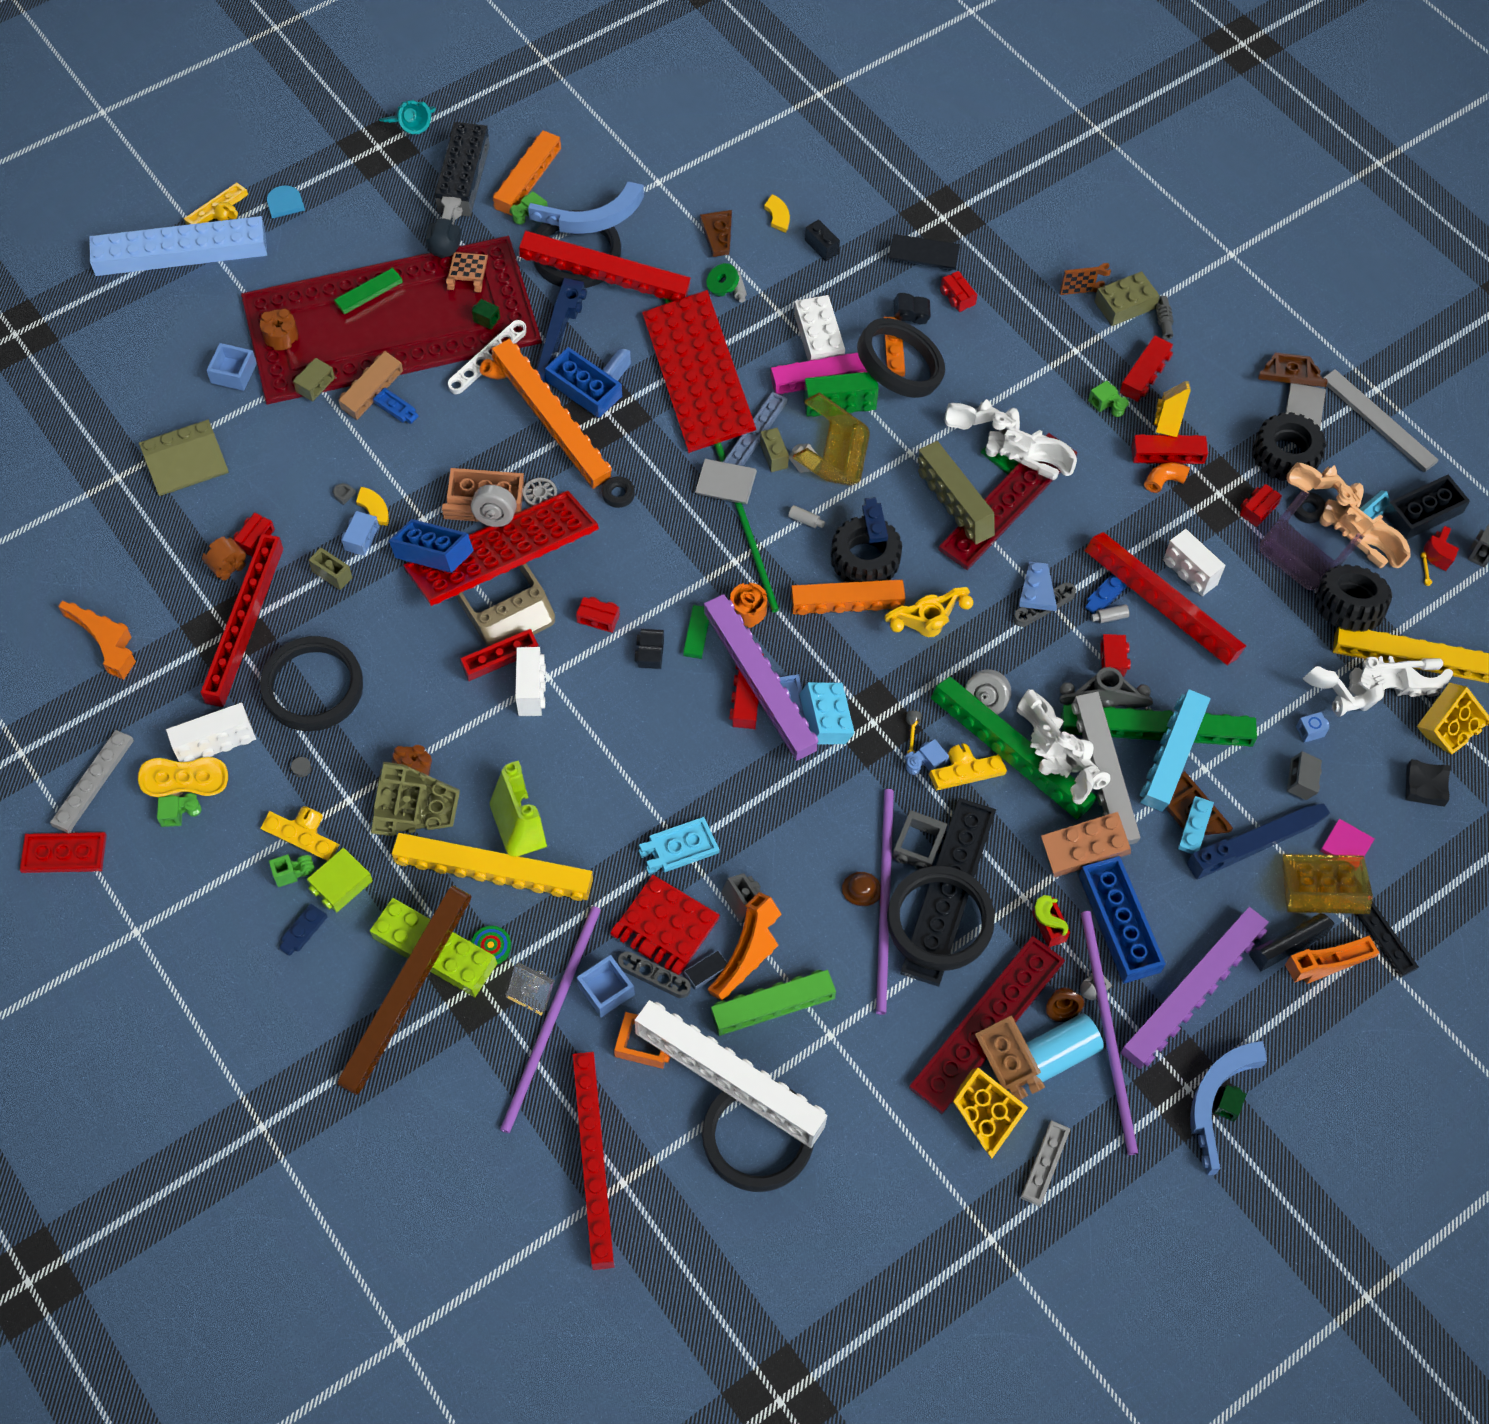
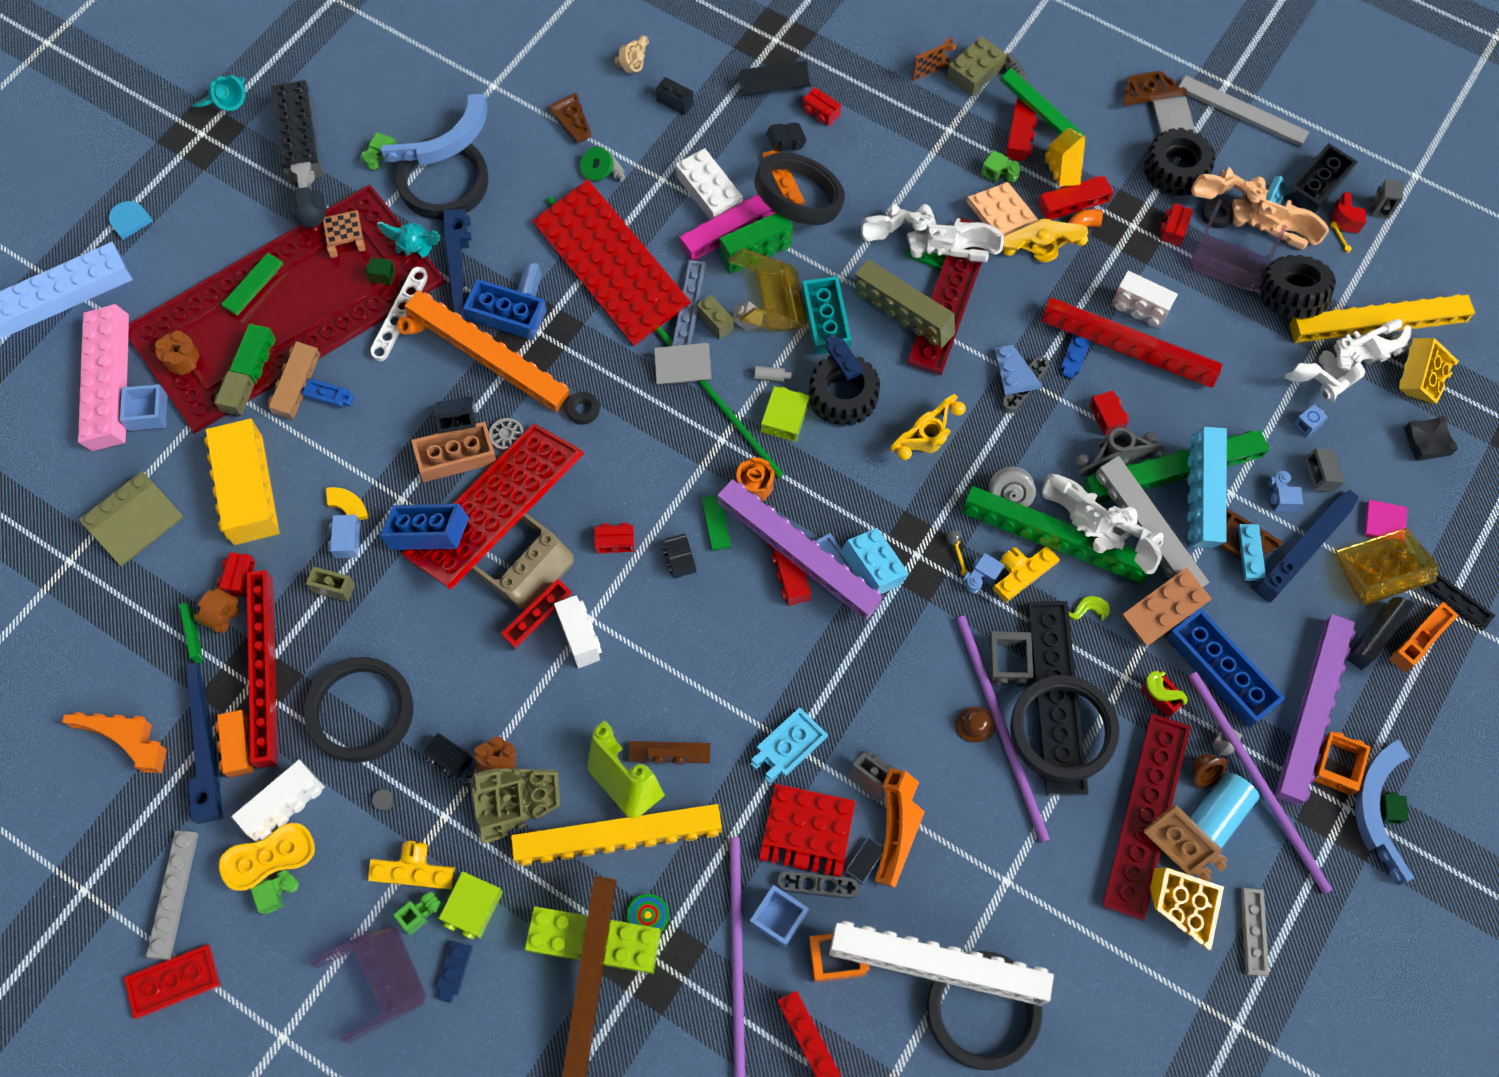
camera: 20 degrees left, 5 degrees up
yellow plate [184,183,248,225] -> none
dark grey tile [333,483,356,505] -> none
nougat tile [442,503,480,522] -> none
light grey wheel [471,485,517,527] -> none
orange brick [493,130,561,216] -> none
clear tile [506,962,554,1016] -> none
red brick [519,231,691,301] -> none
bright green brick [711,970,836,1036] -> none
yellow tile [764,194,790,233] -> none
orange brick [791,580,905,615] -> none
light grey cylinder [1091,604,1129,623] -> none
none -> bright pink brick [78,304,129,451]
none -> green tile [179,603,204,664]
none -> dark blue piece [186,662,223,824]
none -> yellow brick [204,418,280,545]
none -> orange brick [215,710,254,778]
none -> green brick [230,324,275,384]
none -> clear purple windscreen [310,927,426,1044]
none -> teal helmet [377,222,440,258]
none -> black brick [423,733,473,778]
none -> black brick [434,396,477,434]
none -> tan pin [615,35,649,74]
none -> reddish brown bracket [629,741,711,765]
none -> lime brick [761,386,810,442]
none -> teal brick [801,276,852,355]
none -> light nougat plate [966,182,1038,236]
none -> green tile [1000,68,1086,136]
none -> yellow piece [1002,219,1088,262]
none -> lime piece [1069,596,1110,621]
none -> medium blue brick [1268,471,1303,512]
none -> orange window [1313,731,1371,796]

